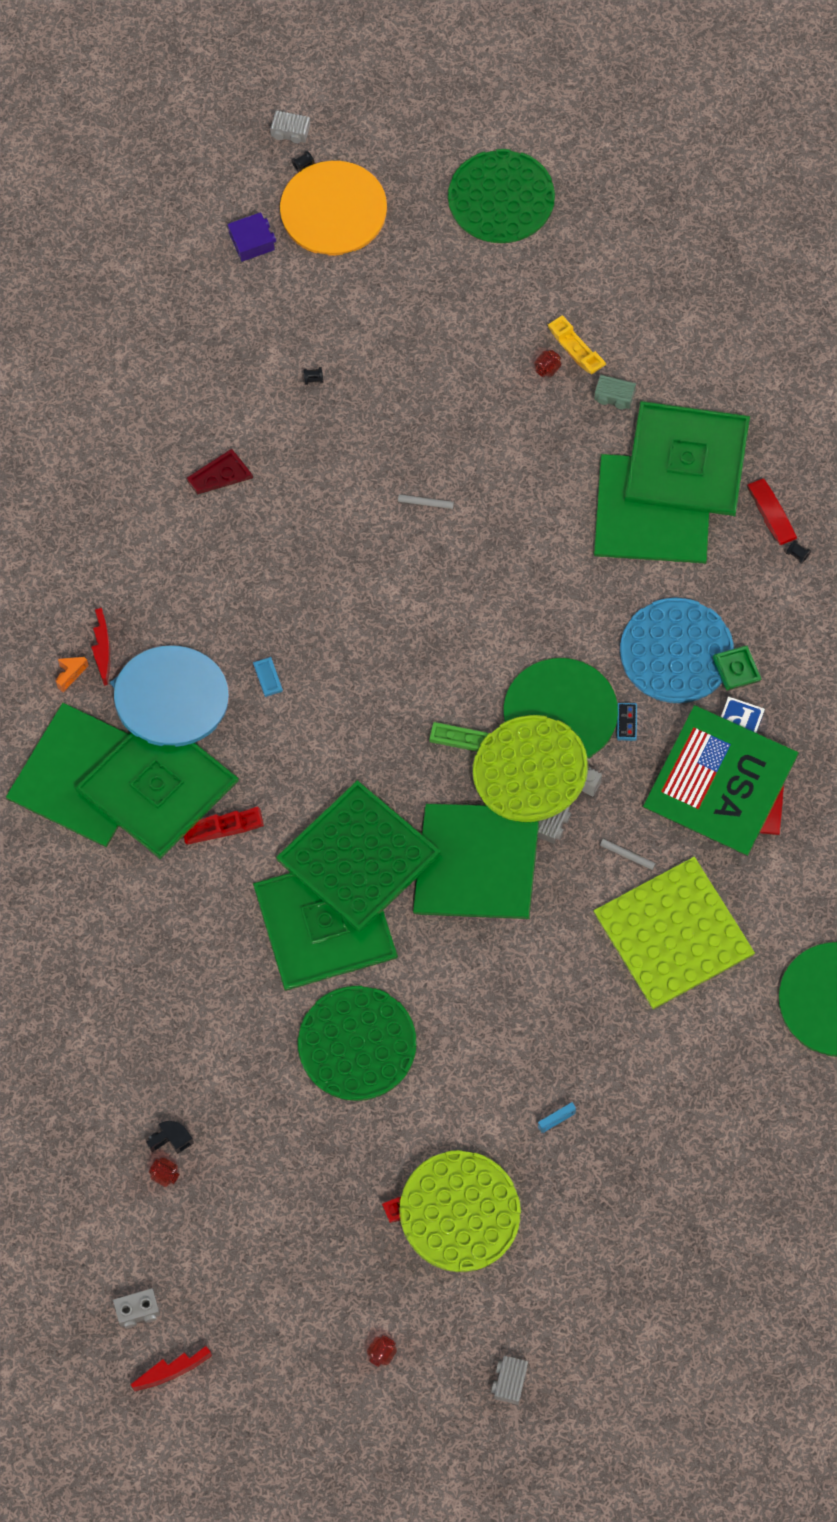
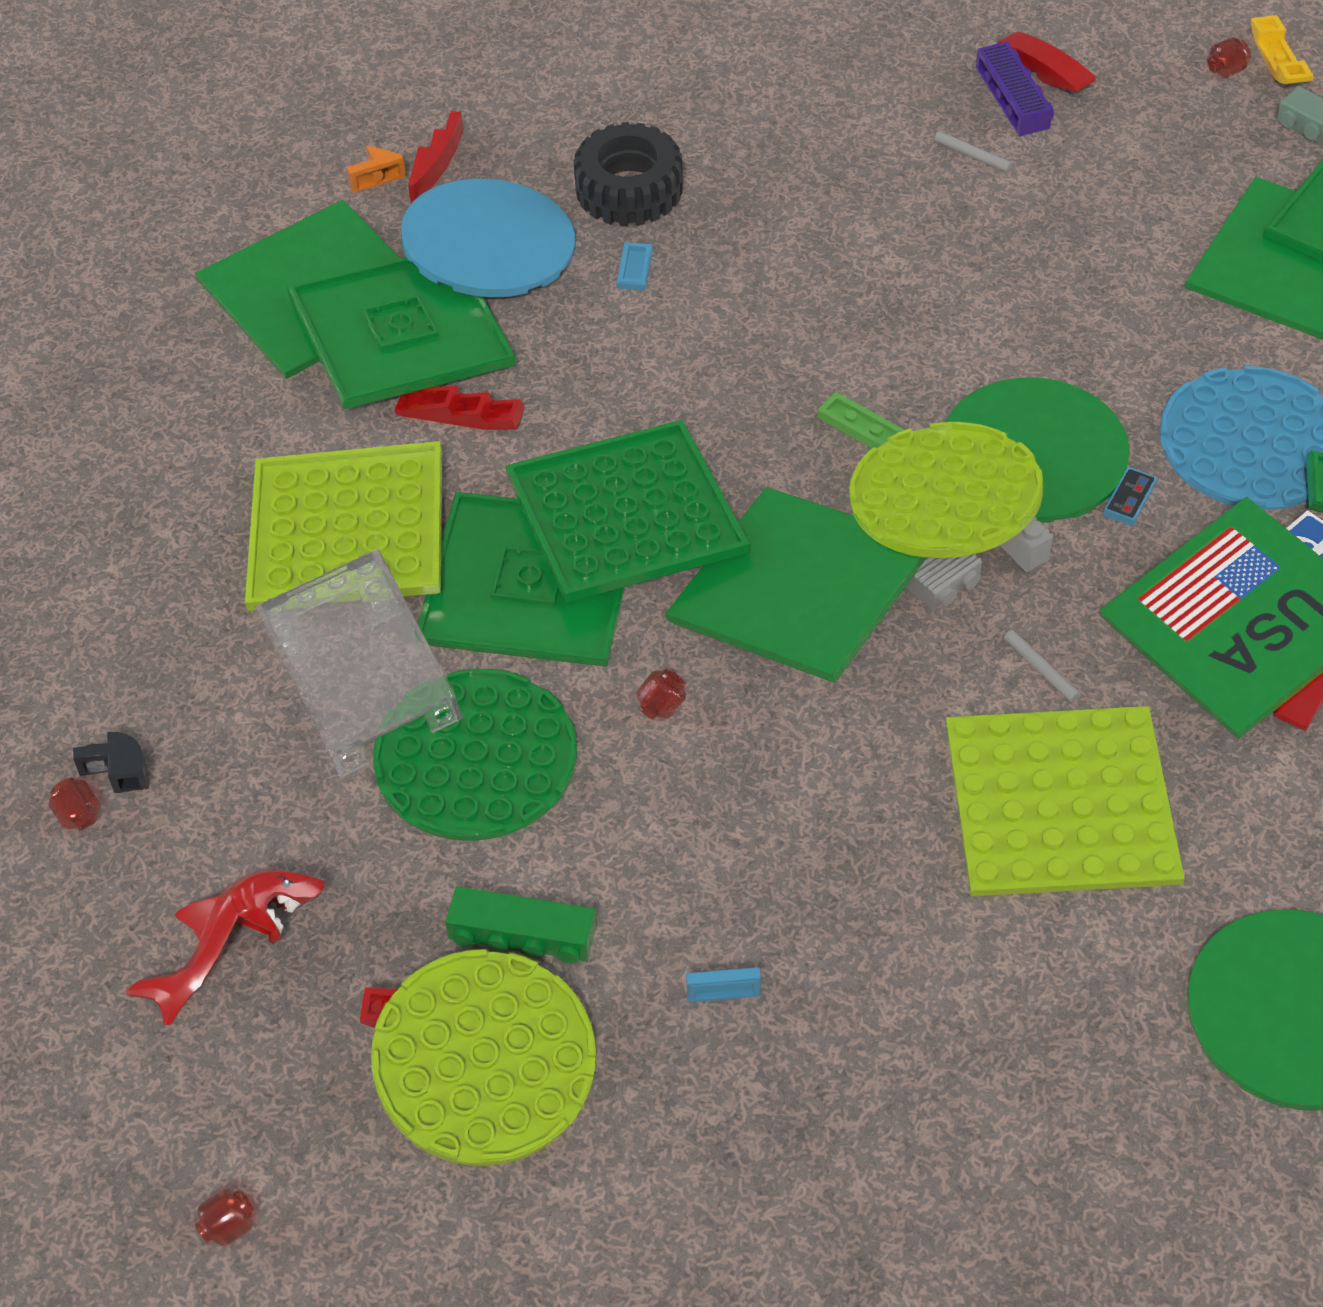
camera: 25 degrees right, 15 degrees down
dark red wing [186,449,253,495] -> none
none -> red piece [126,869,325,1025]
none -> lime plate [245,441,442,611]
none -> clear windscreen [255,549,463,778]
none -> green brick [445,886,597,964]
none -> black tyre [574,122,683,227]
none -> clear red head [636,669,686,720]
none -> dark purple brick [976,41,1054,136]
none -> red slope [998,31,1096,92]

